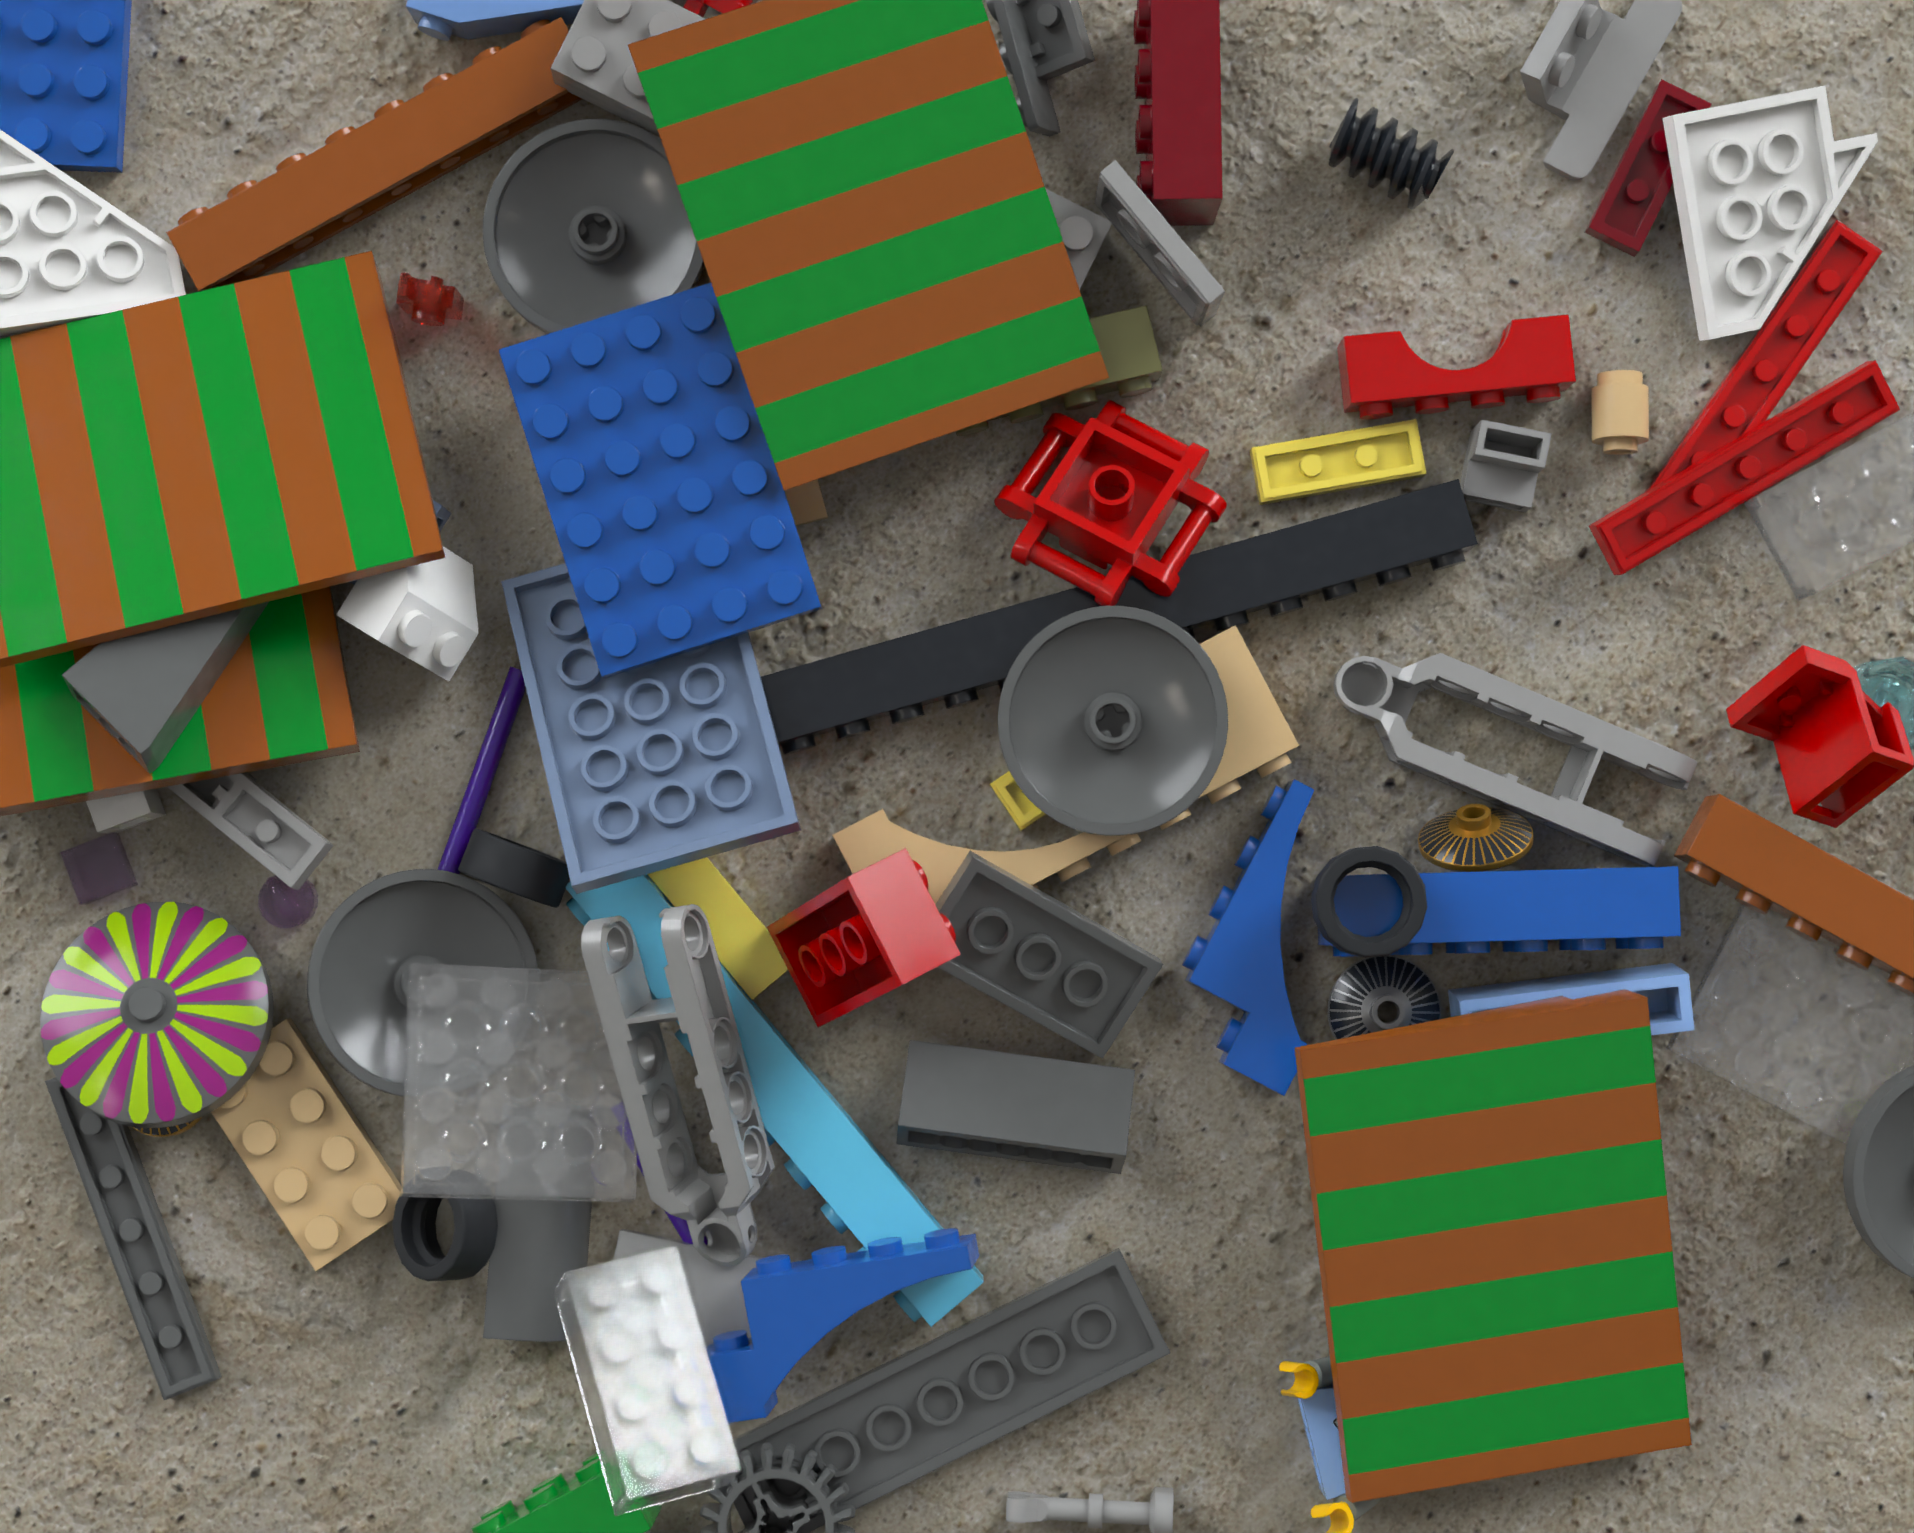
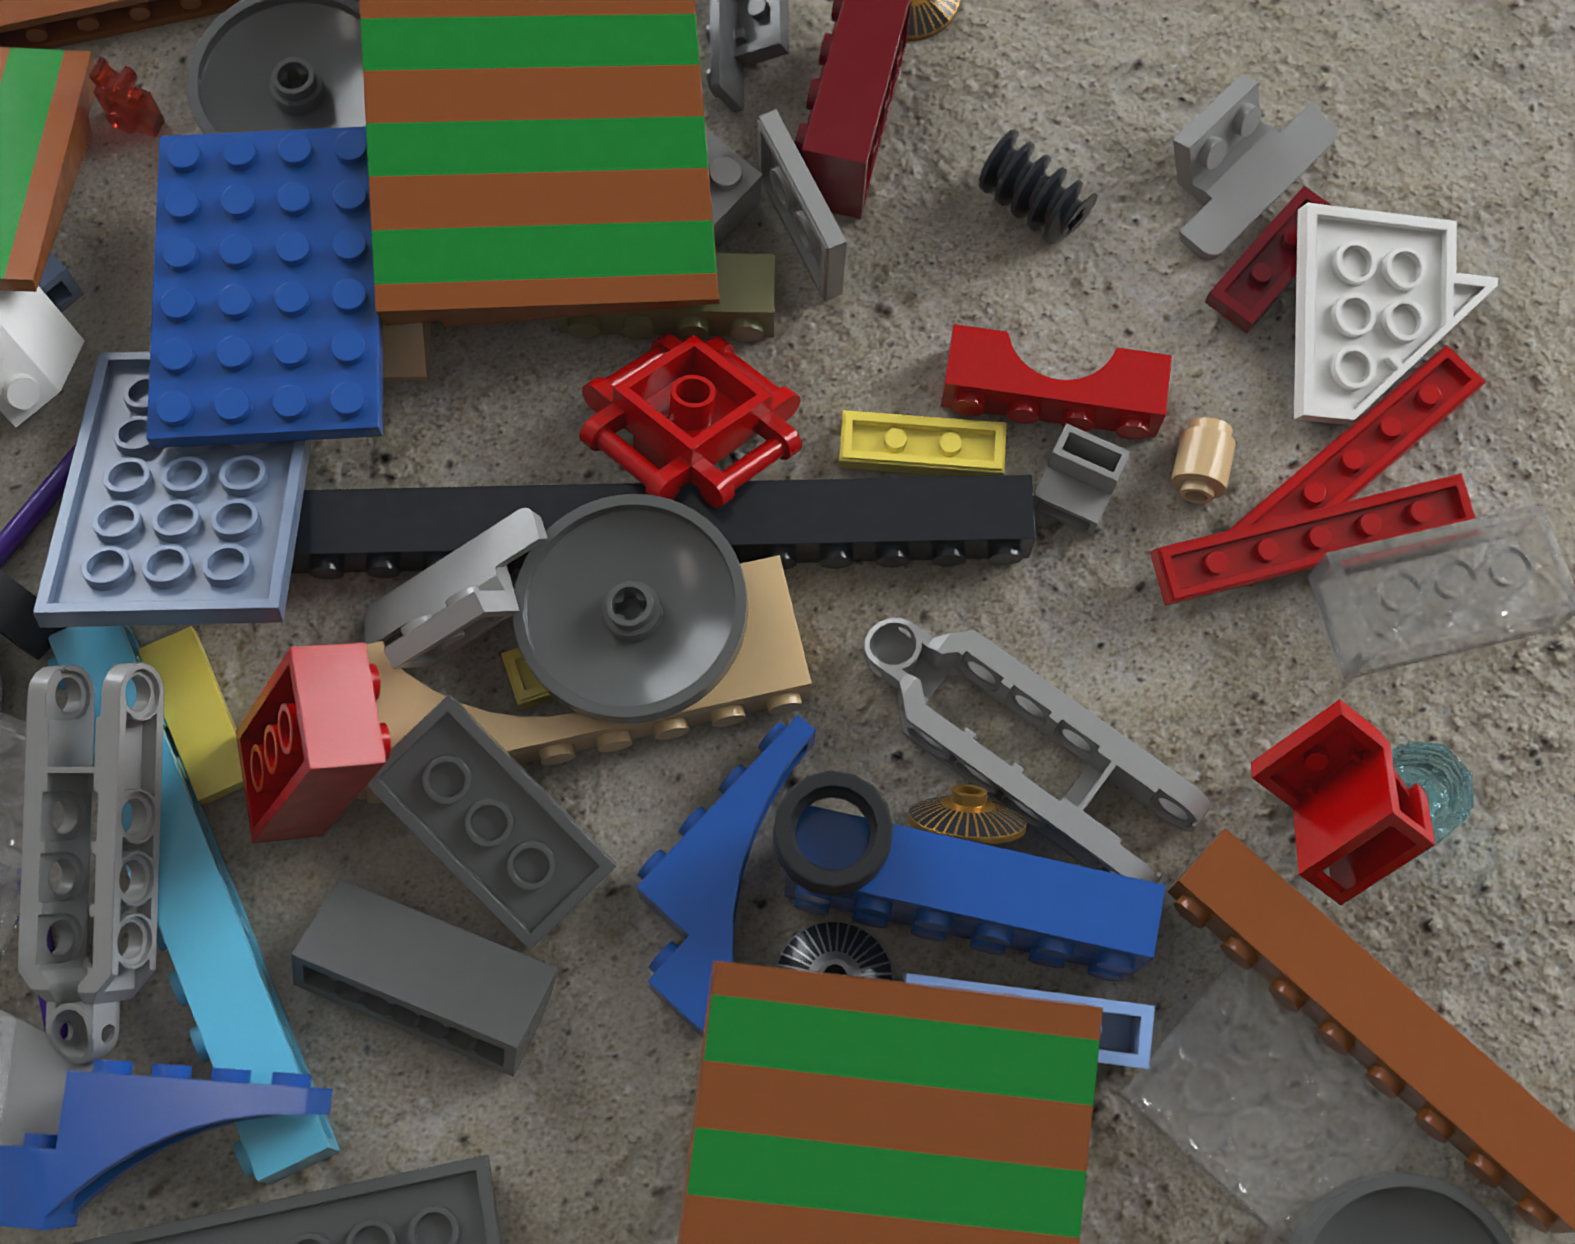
camera: 10 degrees right, 15 degrees down
none -> light grey plate [364,508,548,669]

